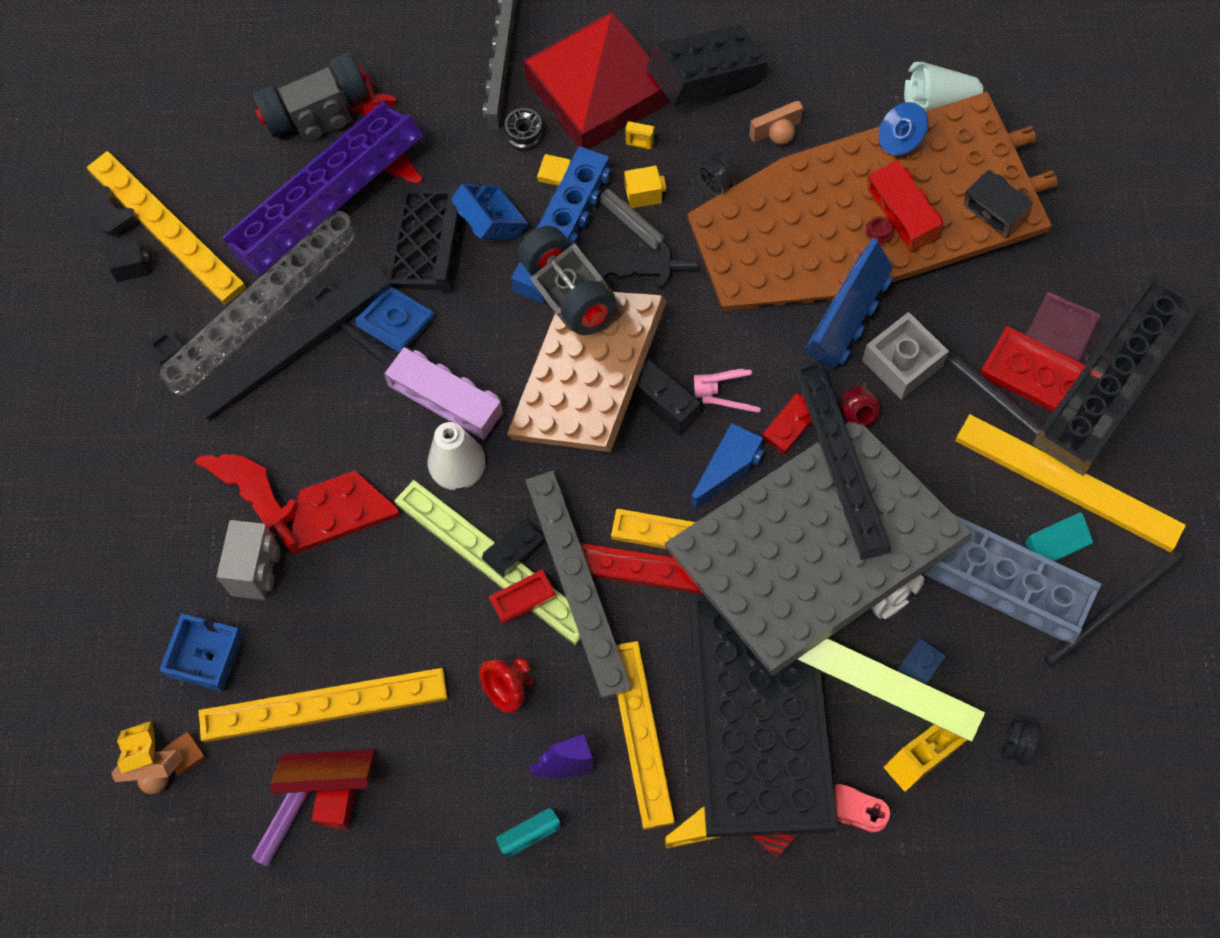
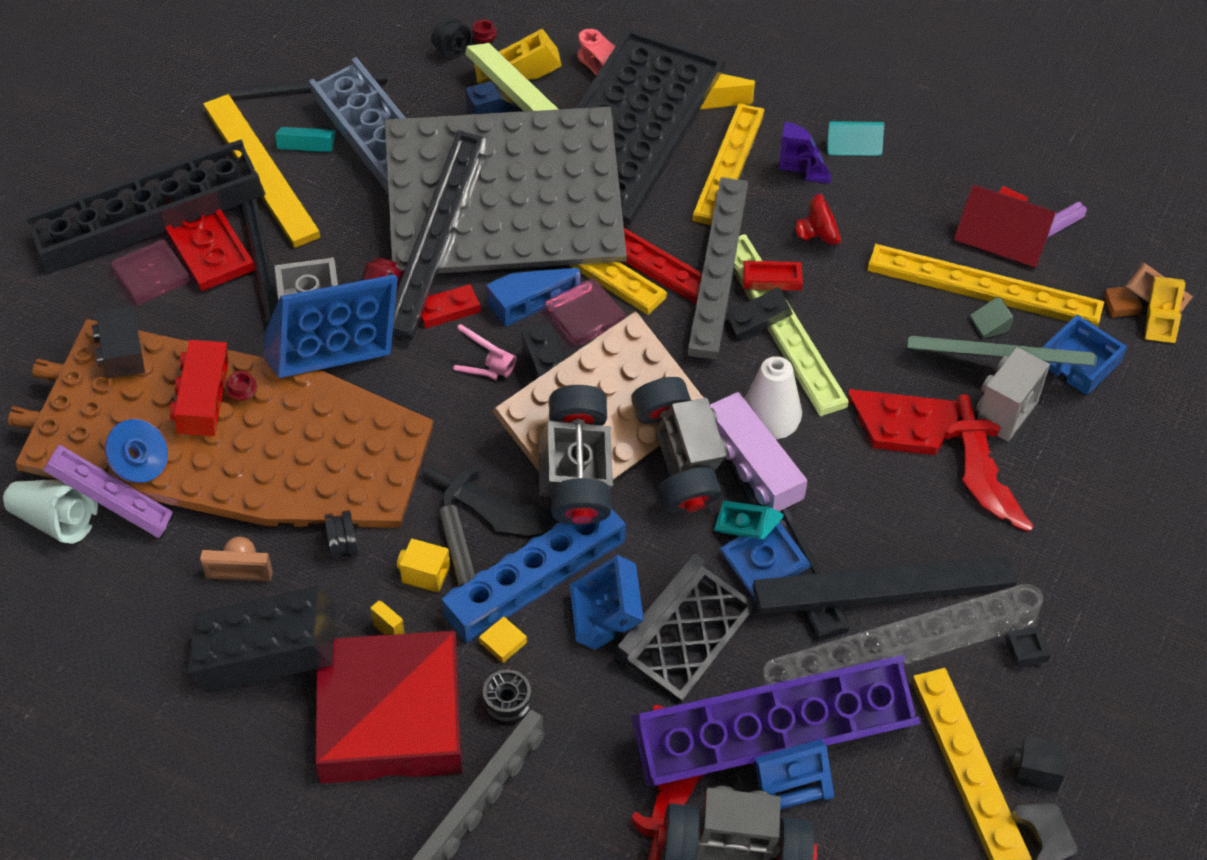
camera: 155 degrees left, 15 degrees down
none -> medium lavender tile [43,445,173,538]
none -> dark red plate [471,19,497,44]
none -> clear pink tile [544,278,626,346]
none -> brick [631,377,727,513]
none -> teal slope [714,501,784,540]
none -> blue plate [754,739,834,810]
none -> sand green tile [907,336,1097,367]
none -> sand green slope [969,297,1013,339]

